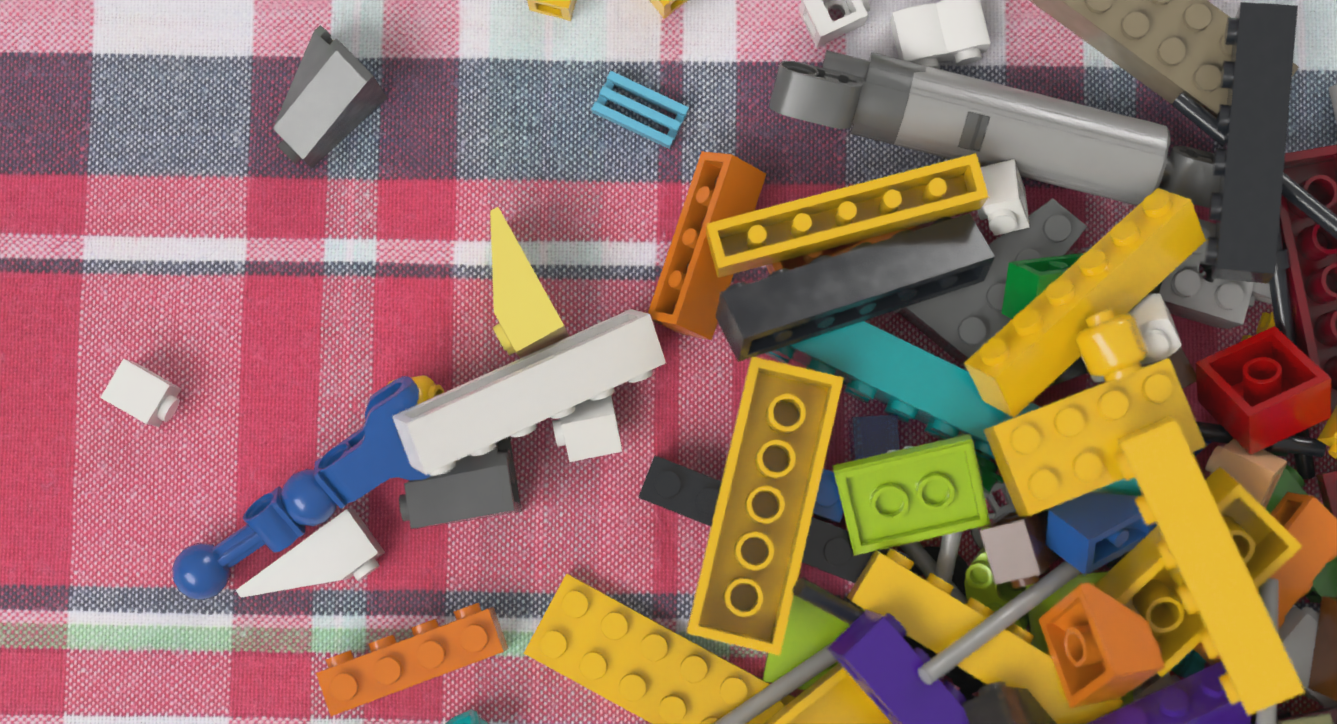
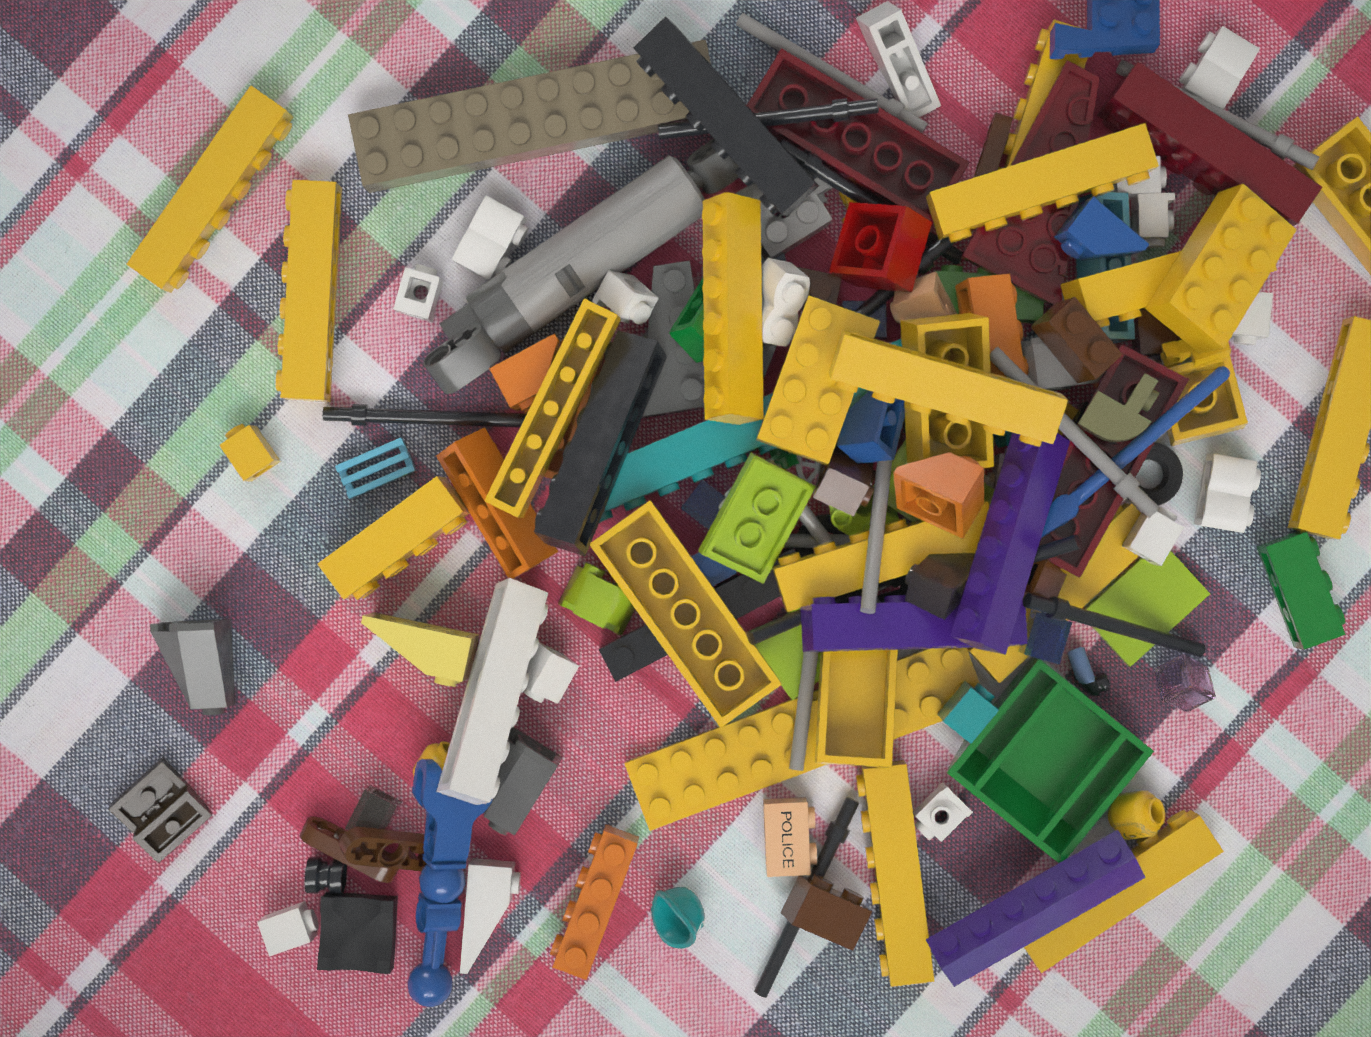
camera: 45 degrees left, 5 degrees up
yellow head [1076,308,1148,382] -> none
none -> slope [108,757,212,863]
none -> reddish brown beam [299,816,399,883]
none -> black wheel [304,857,347,895]
none -> black brick [317,892,398,974]
none -> yellow brick [318,476,470,600]
none -> black bar [323,404,527,428]
none -> reddish brown beam [339,827,427,871]
none -> clear smoke brick [345,785,402,845]
none -> orange slope [489,333,561,414]
none -> lime cylinder [558,562,635,635]

